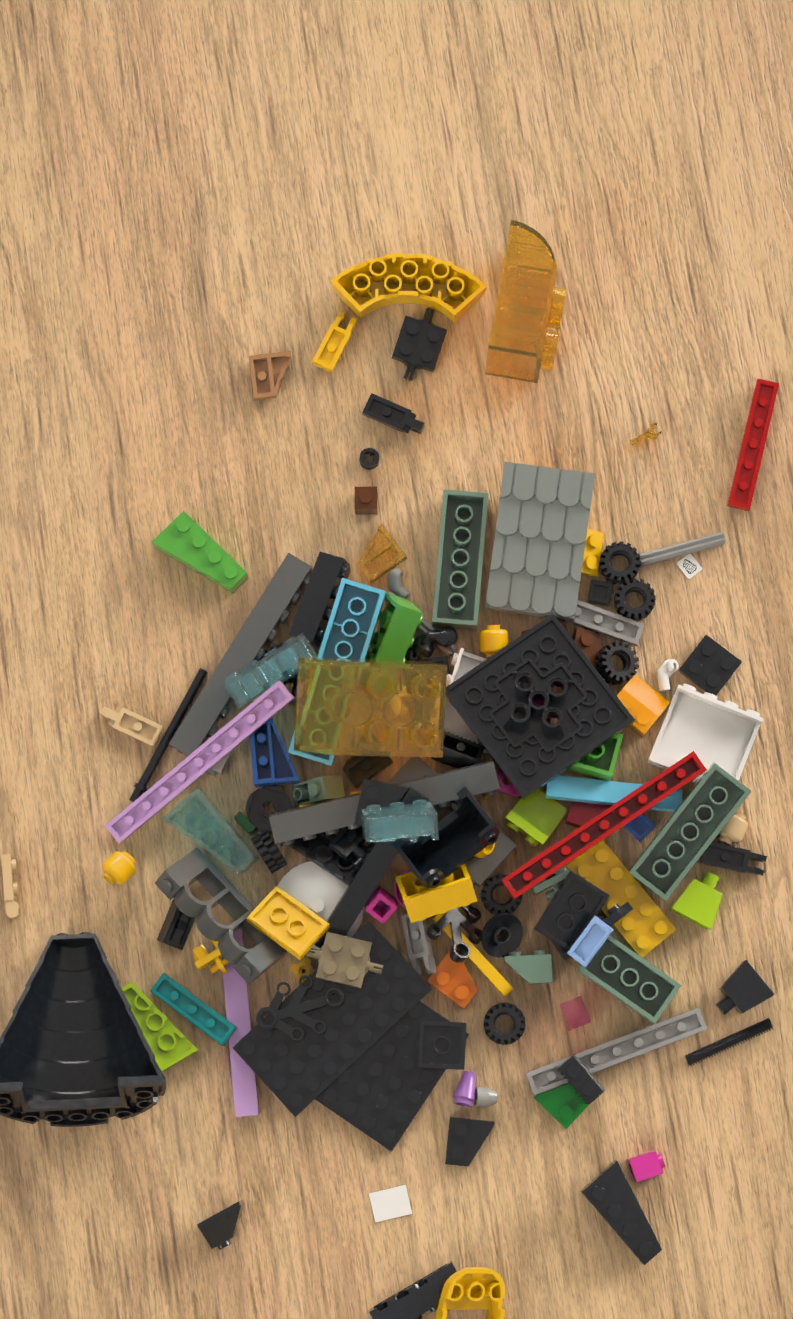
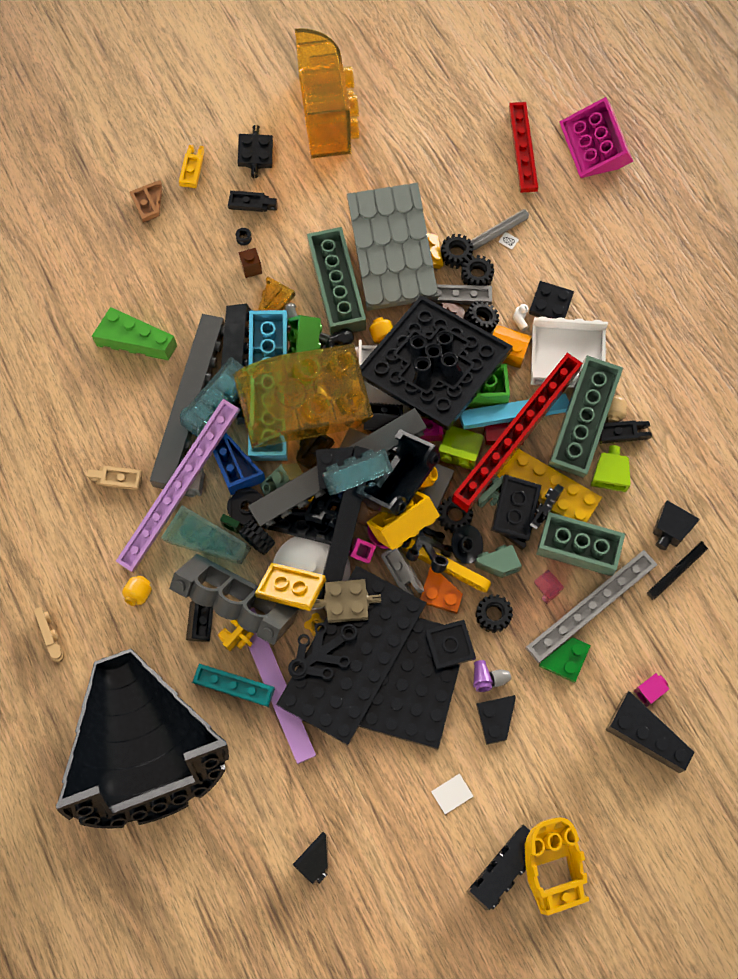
camera: 20 degrees left, 10 degrees down
lime wing [121,982,198,1072] -> none
black bar [129,668,208,802] -> none
yellow brick [330,253,487,323] -> none
black brick [557,1054,605,1104] -> none
light blue tile [567,916,614,967] -> none
black tile [587,579,613,607] -> none
blue tile [624,814,656,842] -> none
clear yellow hand [630,423,662,445] -> none

